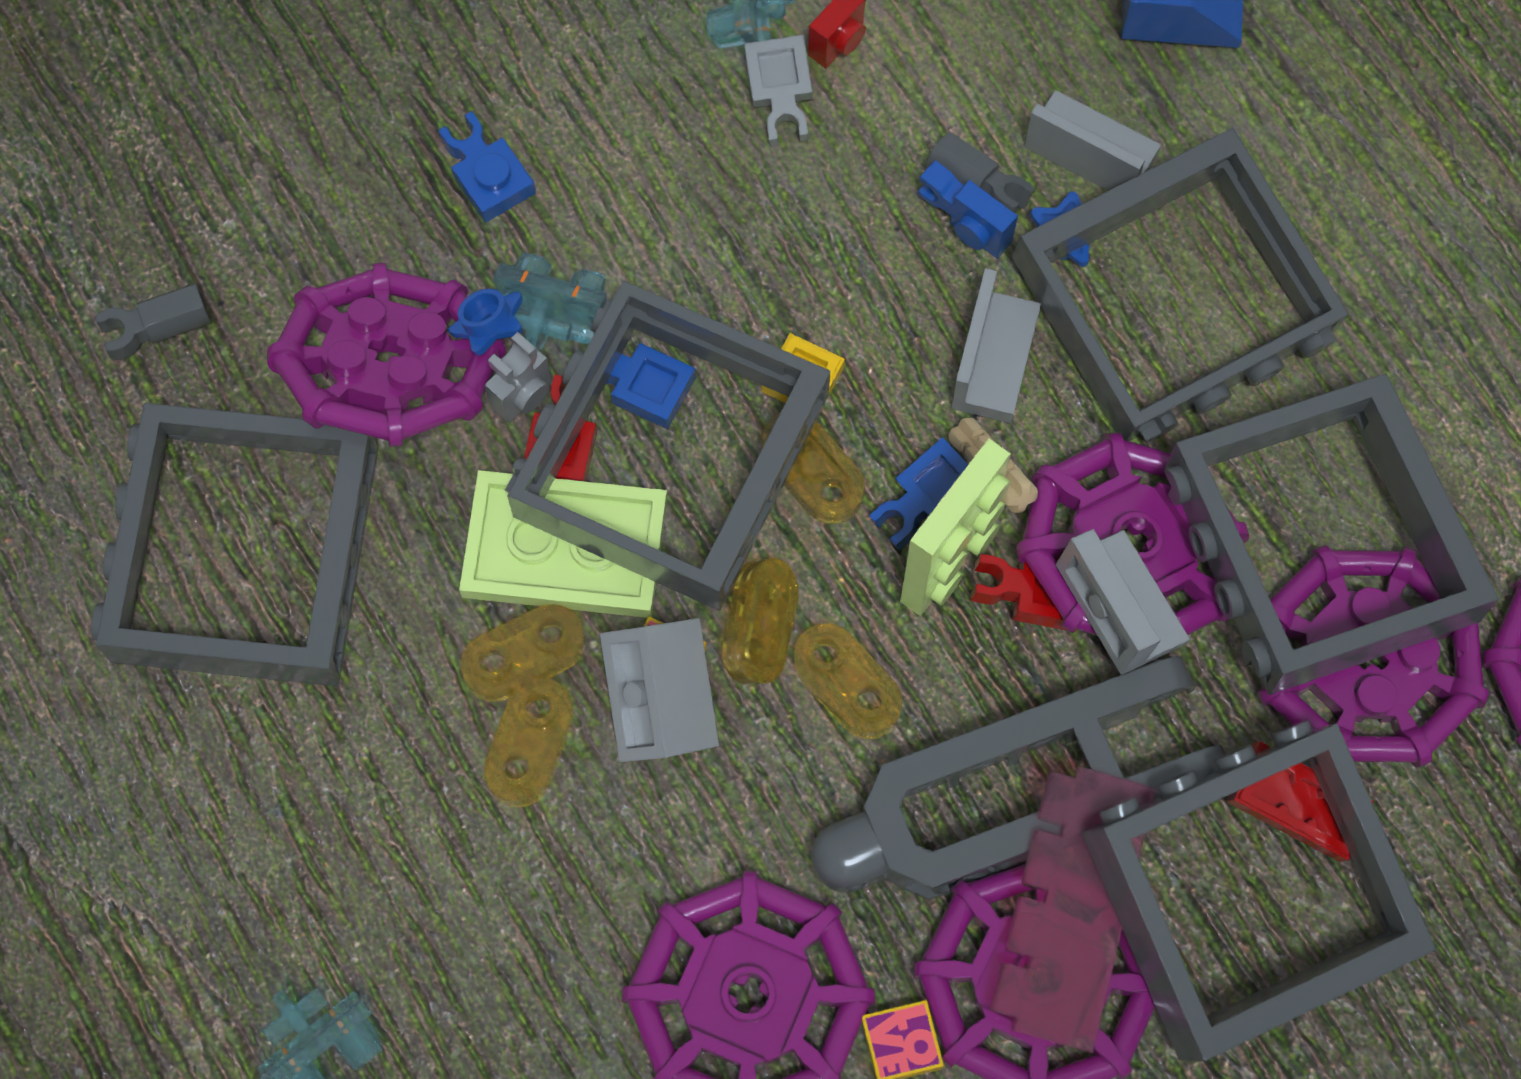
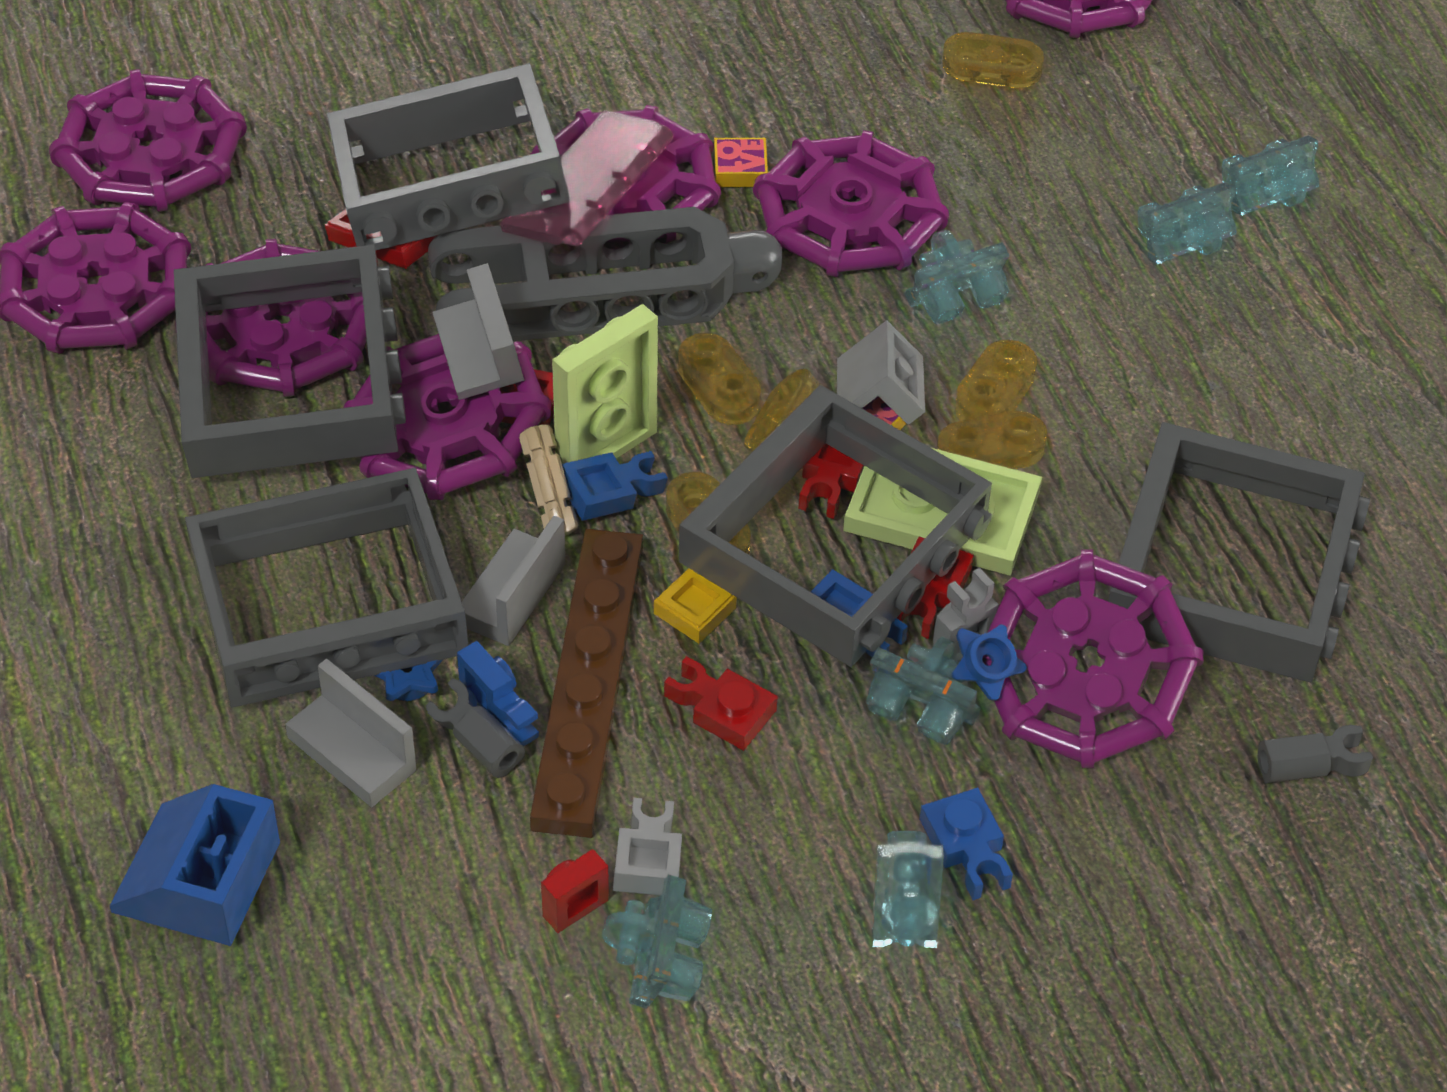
camera: 170 degrees left, 20 degrees down
none -> reddish brown plate [530,528,643,838]
none -> red plate [664,656,778,751]
none -> red plate [798,444,864,519]
none -> clear light blue hips [871,831,944,948]
none -> clear light blue hips [904,230,1010,325]

